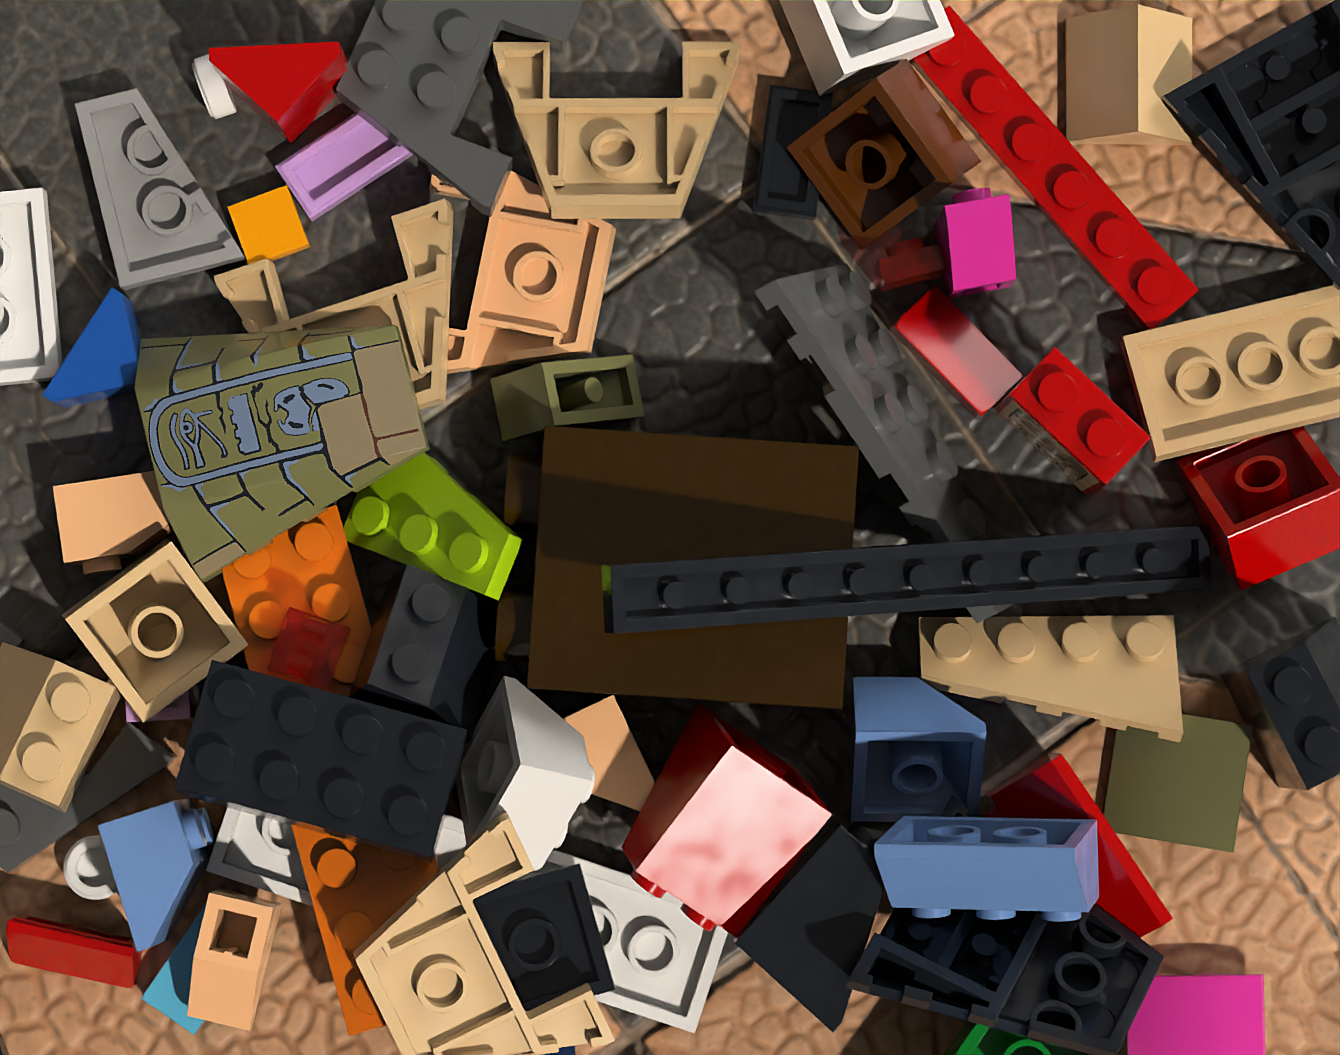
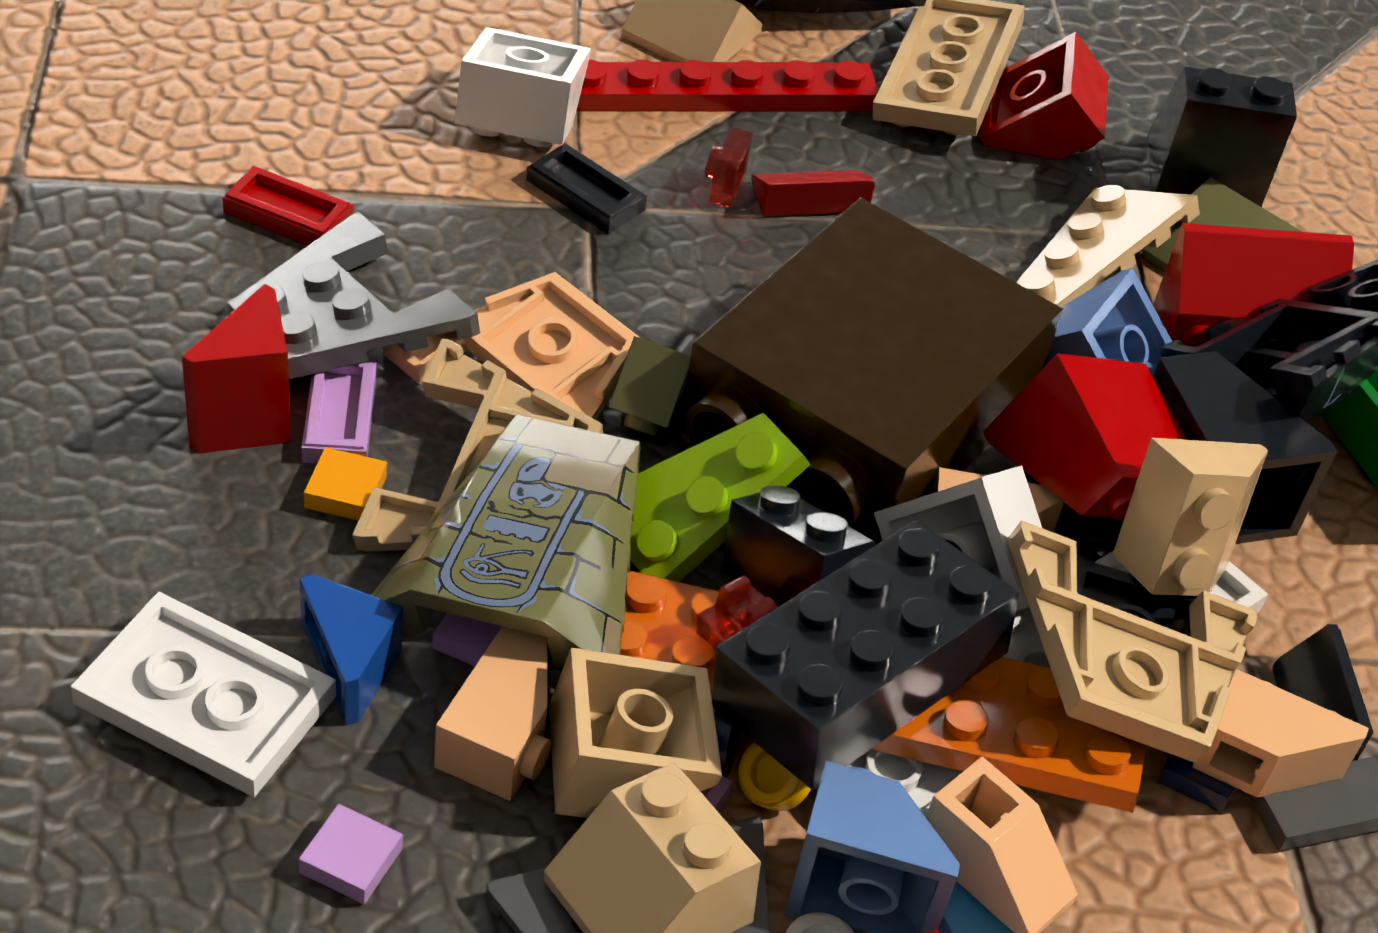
camera: 60 degrees left, 40 degrees down
light grey wing [75,88,247,291] -> none
white tile [192,54,237,119] -> none
tan wing [493,42,739,219] -> none
black plate [601,525,1212,634] -> none
dark grey wing [754,263,1014,623] -> none
reddish brown slope [787,59,981,250] -> none
medium blue slope [874,816,1099,922] -> none
dark pink slope [934,188,1016,299] -> none
red brick [994,347,1151,496] -> none
none -> tan slope [1112,438,1268,596]

